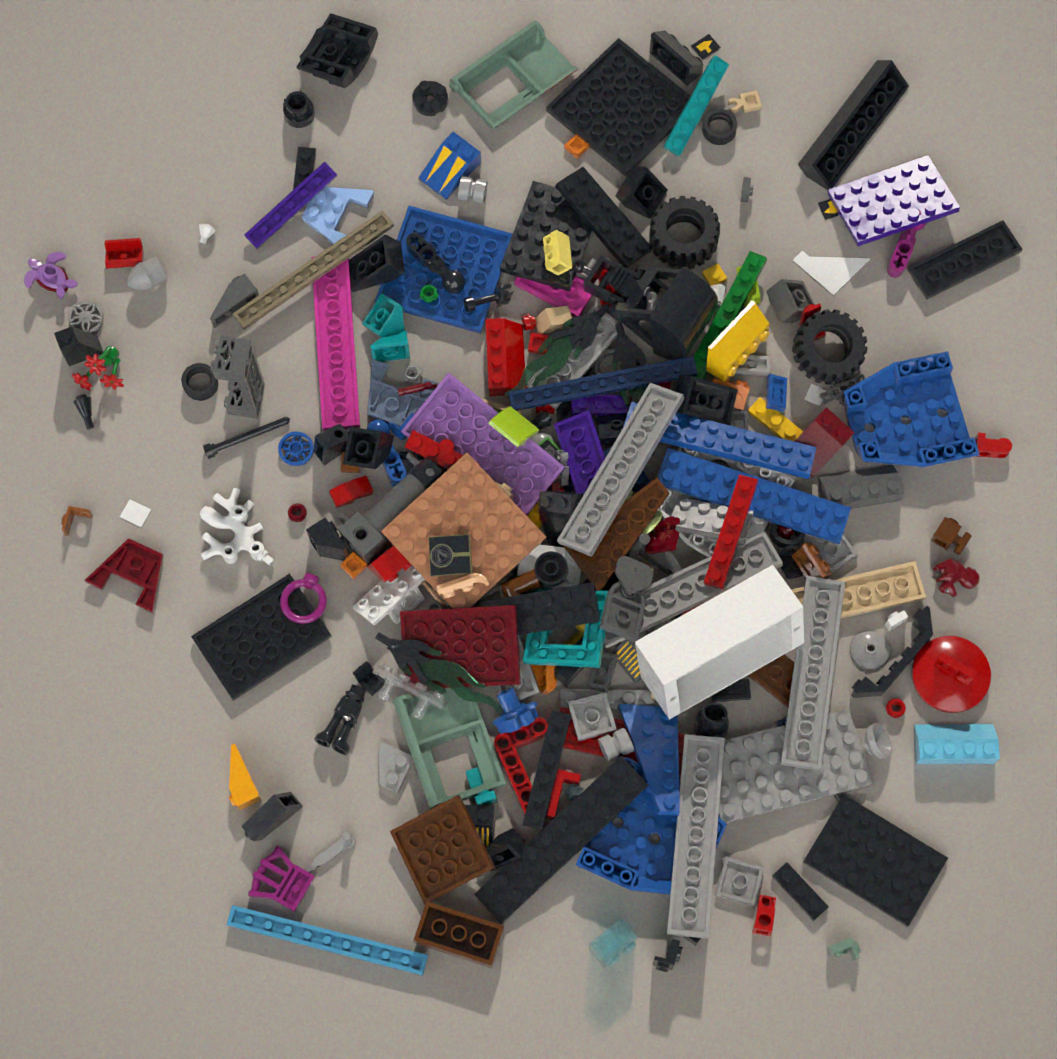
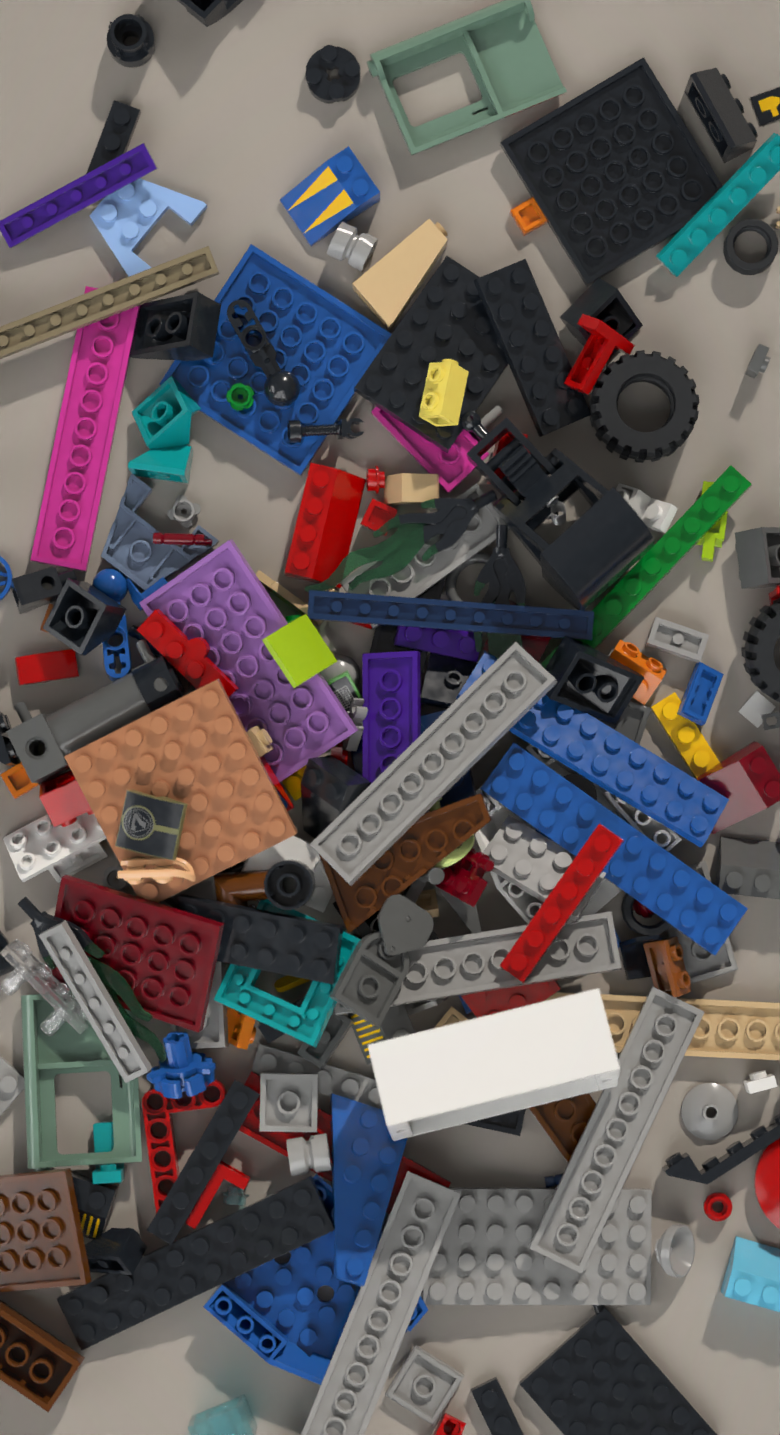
camera: 15 degrees right, 15 degrees up
black cone [531,410,552,430] -> none
black piece [694,702,729,738] -> none
yellow plate [702,263,727,286] -> none
yellow slope [706,301,770,382] -> none
none -> light grey plate [39,920,152,1083]
none -> tan slope [352,219,448,331]
none -> red bracket [564,314,635,395]

